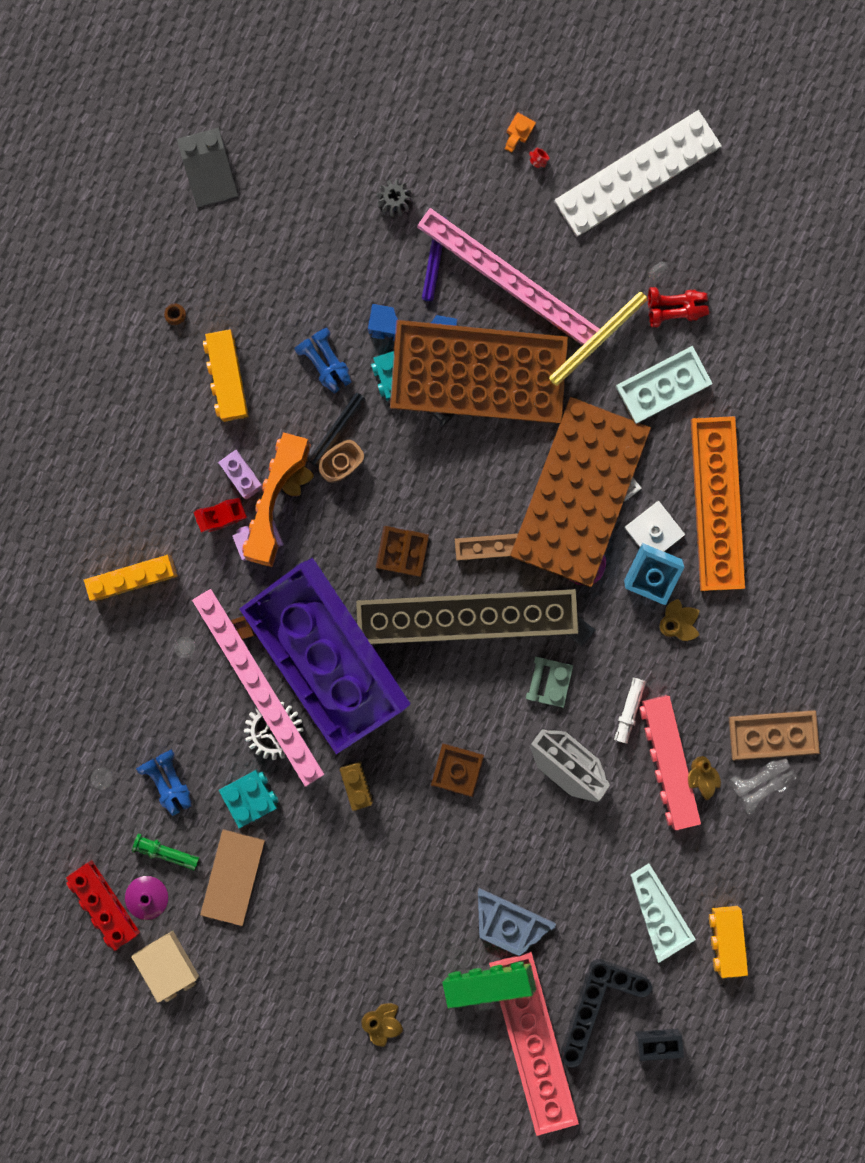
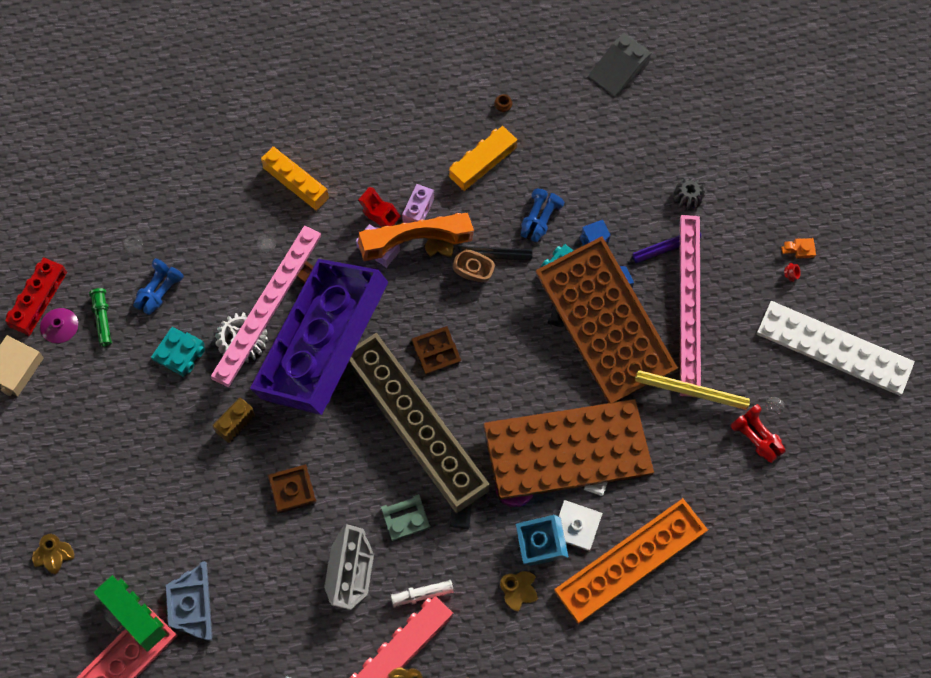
camera: 60 degrees right, 20 degrees down
medium nougat tile [200,829,265,926] -> none
medium nougat plate [455,534,518,561] -> none
light aqua plate [615,346,712,423] -> none

